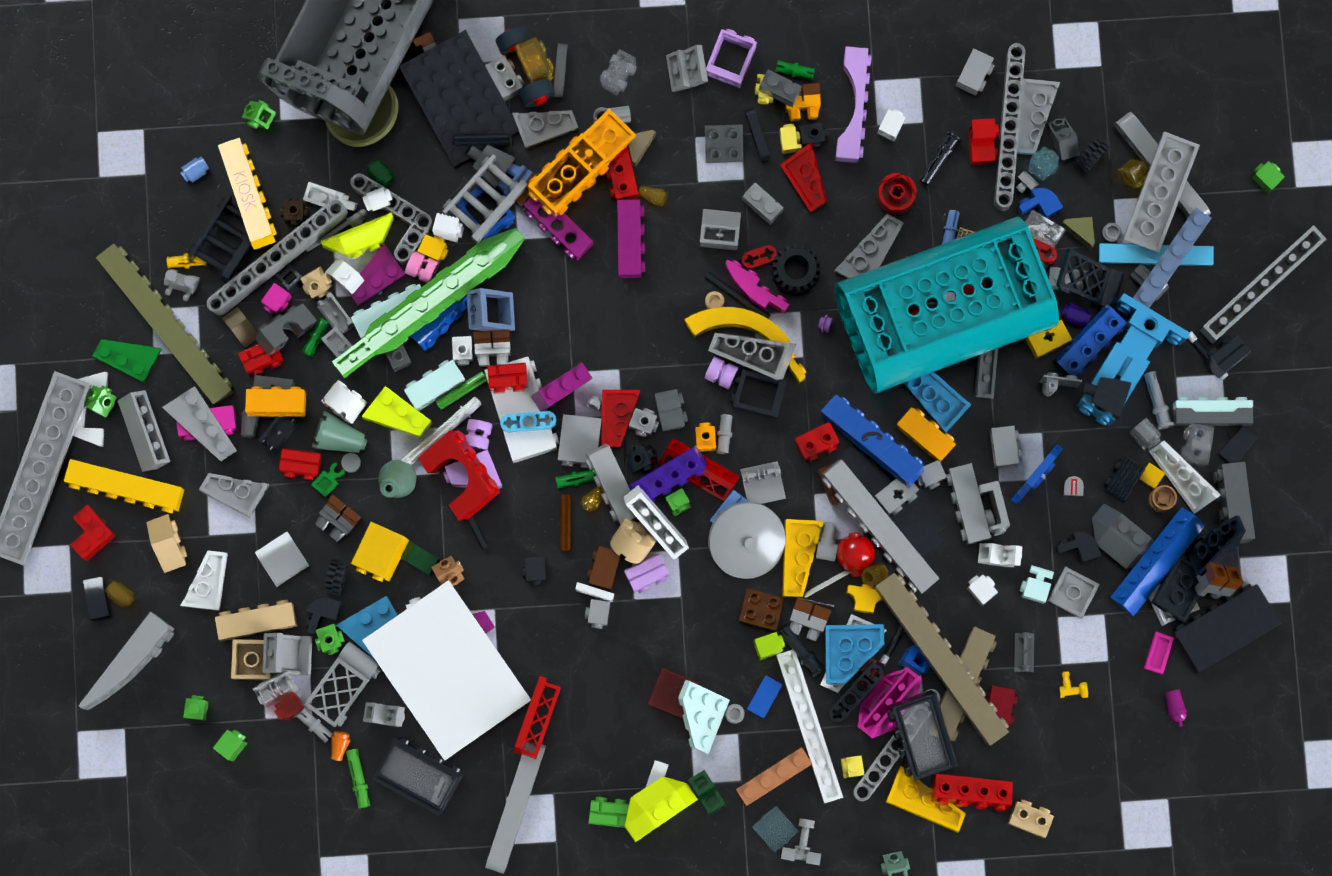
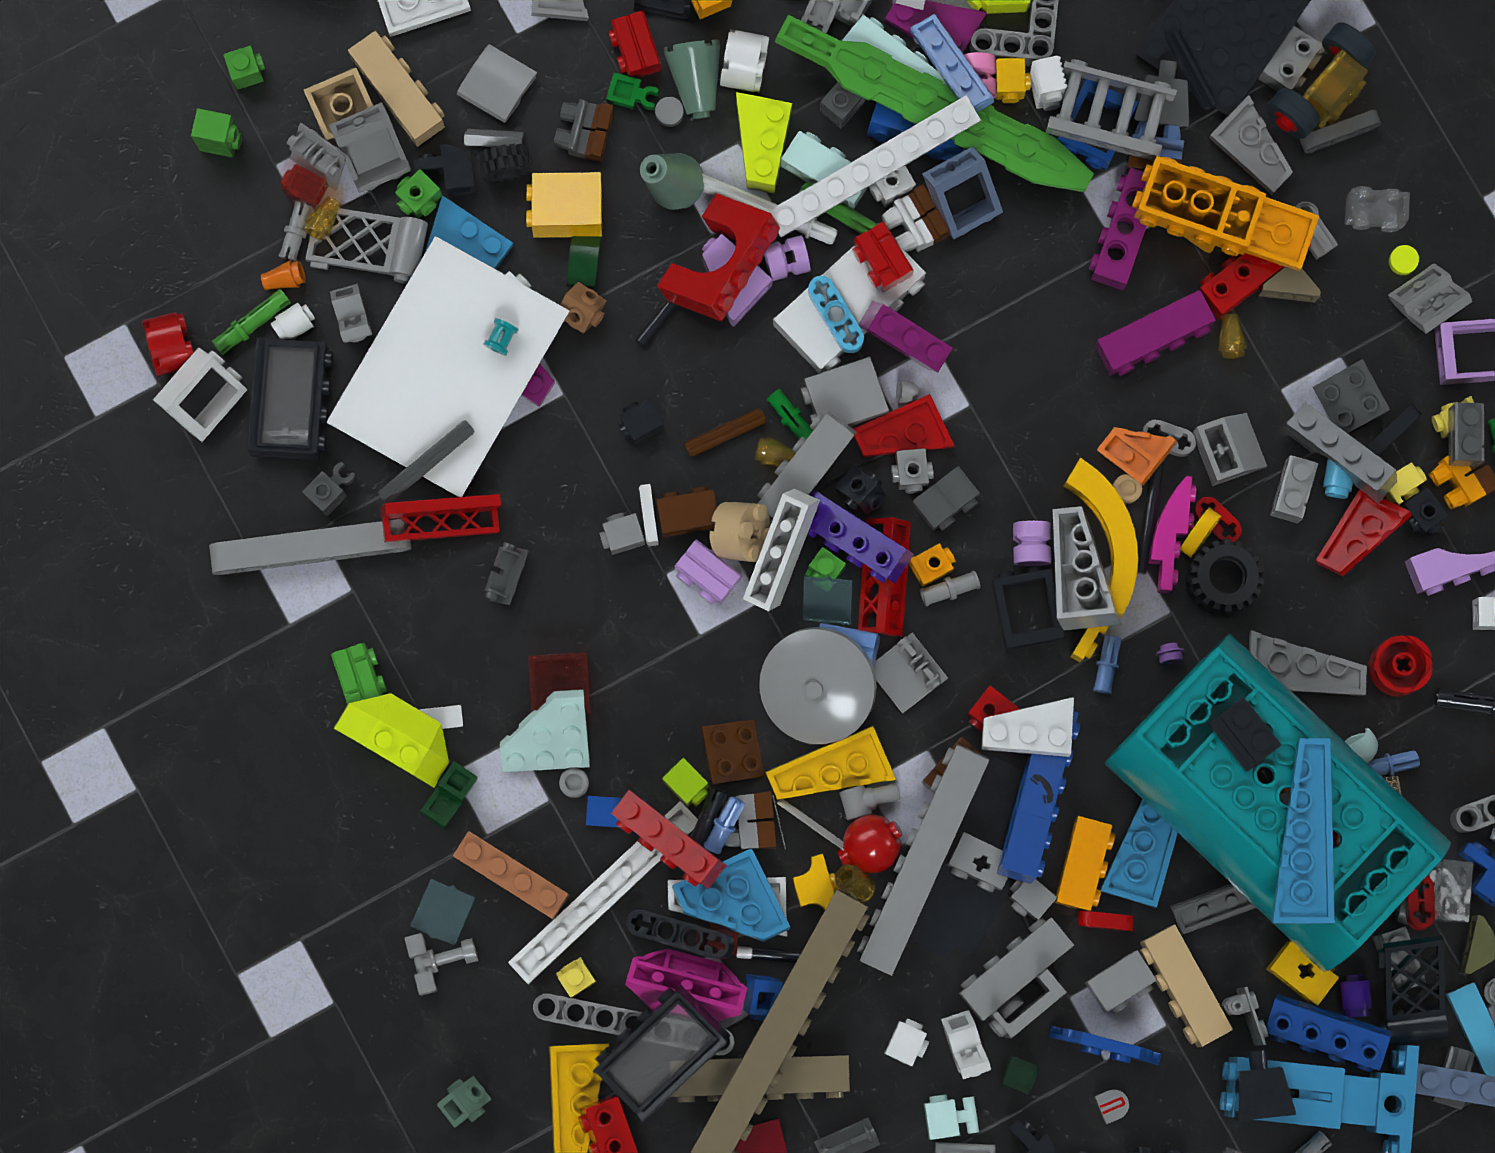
camera: 65 degrees right, 0 degrees up
none -> red brick [142,312,193,376]
none -> white window [153,347,248,442]
none -> white brick [270,302,315,340]
none -> dark grey brick [302,462,356,517]
none -> clear yellow cone [304,196,341,241]
none -> dark grey axle [378,420,475,503]
none -> light grey tile [464,129,524,147]
none -> teal bush [483,318,519,356]
none -> dark grey hinge [484,542,529,605]
none -> red brick [611,790,727,889]
none -> medium blue axle [704,797,745,854]
none -> white plate [768,95,981,237]
none -> clear light blue piece [803,576,853,624]
none -> medium blue tile [910,14,994,112]
none -> white wing [982,697,1074,757]
none -> clear green brick [1000,1056,1038,1094]
none -> red beam [1077,911,1134,931]
none -> medium blue axle [1093,635,1121,694]
none -> orange wing [1097,427,1178,486]
none -> tan brick [1139,925,1233,1047]
none -> light grey beam [1142,419,1196,457]
none -> yellow beam [1180,507,1221,558]
none -> black plate [1207,697,1281,773]
none -> dark azure wing [1272,738,1335,924]
none -> arch [1286,402,1397,503]
none -> medium azure brick [1323,459,1353,499]
none -> light aqua hair [1344,728,1378,763]
none -> neon yellow tile [1389,245,1419,275]

